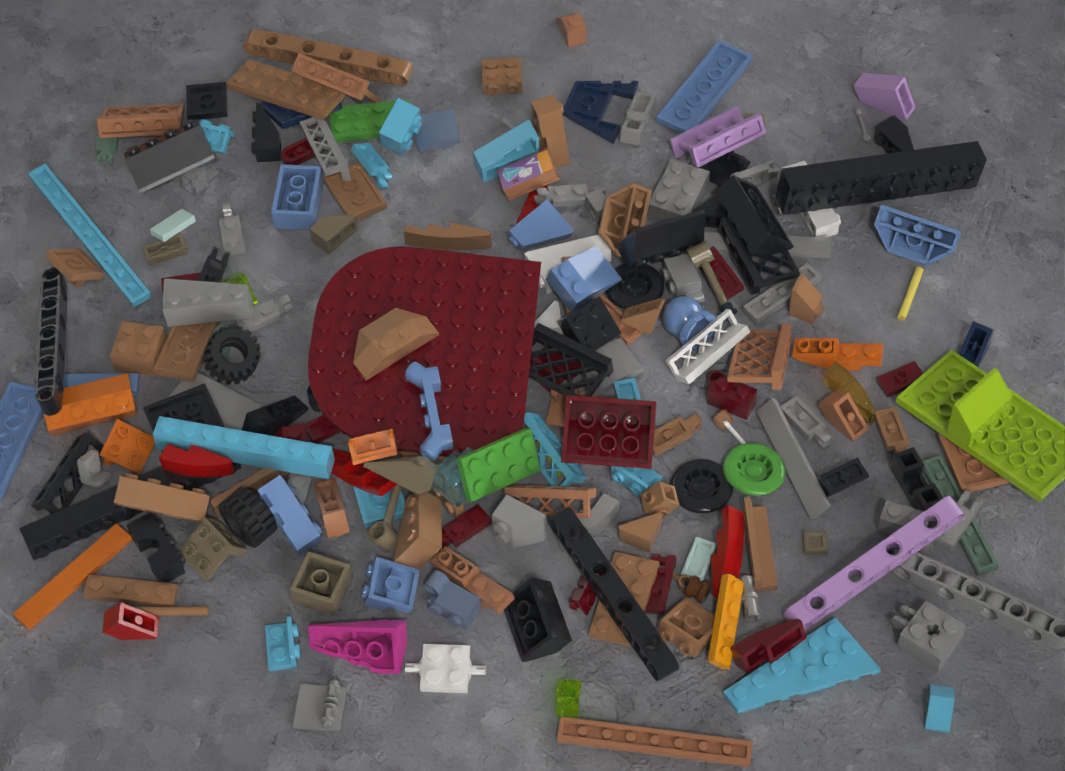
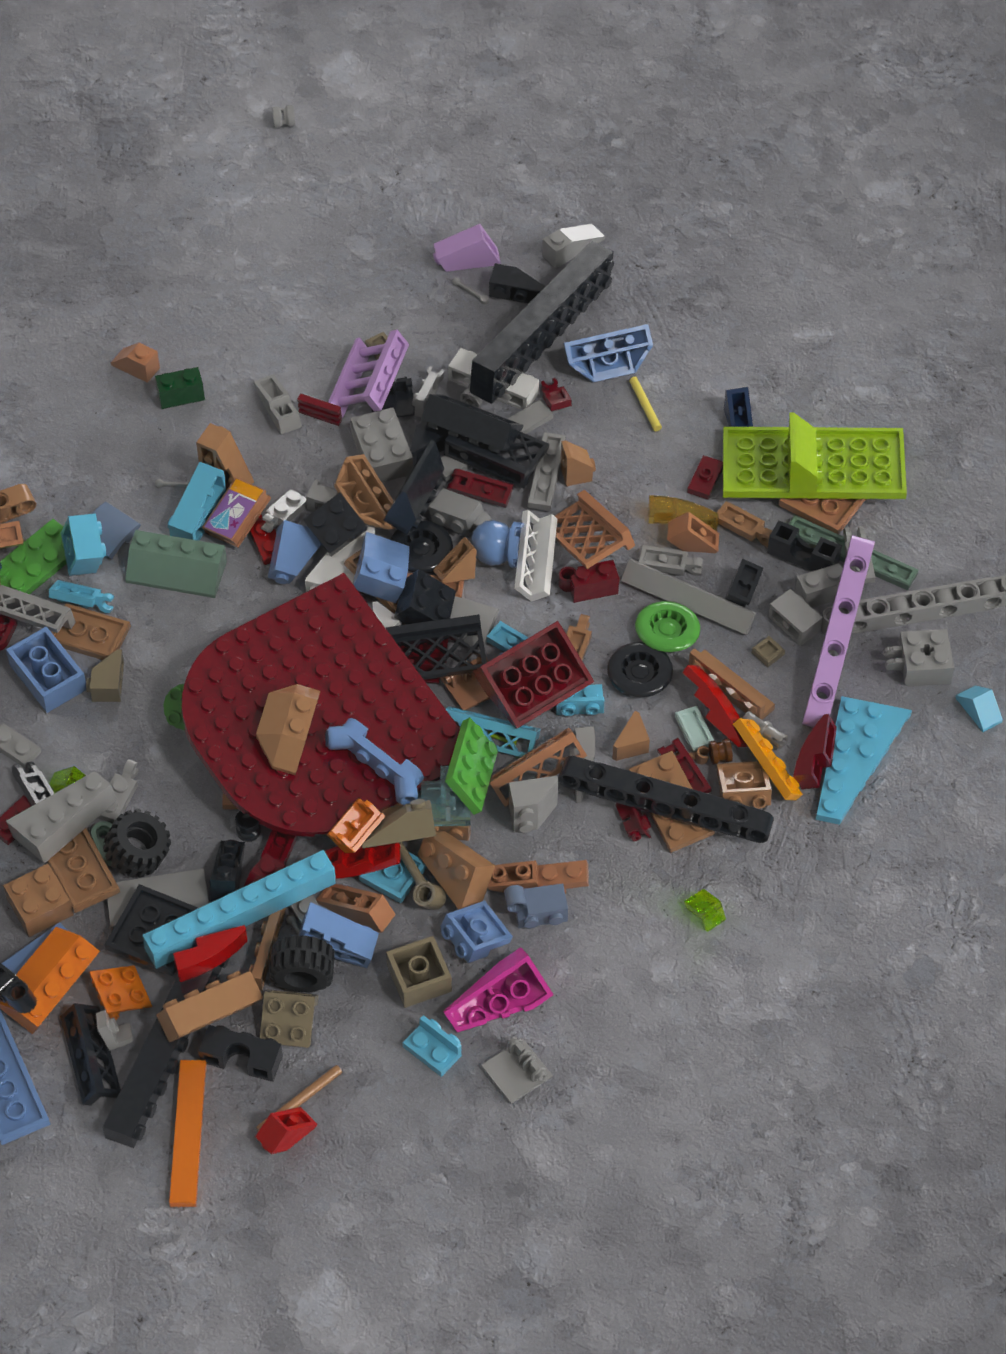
camera: 45 degrees left, 0 degrees up
medium nougat plate [83,574,179,607] -> none
medium nougat slope [404,222,492,250] -> none
white plate [405,644,486,693] -> none
dark red plate [438,504,492,552] -> none
medium nougat plate [481,57,523,95] -> none
black slope [504,577,572,662] -> none
nougat plate [557,717,753,767] -> none
dark blue wing [563,80,639,143] -> none
medium nougat brick [640,481,680,518] -> none
medium blue plate [656,40,753,134] -> none
dark tan piece [687,241,738,319] -> none
medium nougat hinge [713,410,746,444] -> none
orange slope [792,338,884,371] -> none
none -> sand green slope [125,530,227,598]
none -> dark green brick [155,367,205,409]
none -> dark red tile [297,393,342,426]
none -> black plate [303,493,368,557]
none -> dark red plate [541,378,572,411]
none -> light grey slope [542,224,605,269]
none -> light grey brick [768,589,823,646]

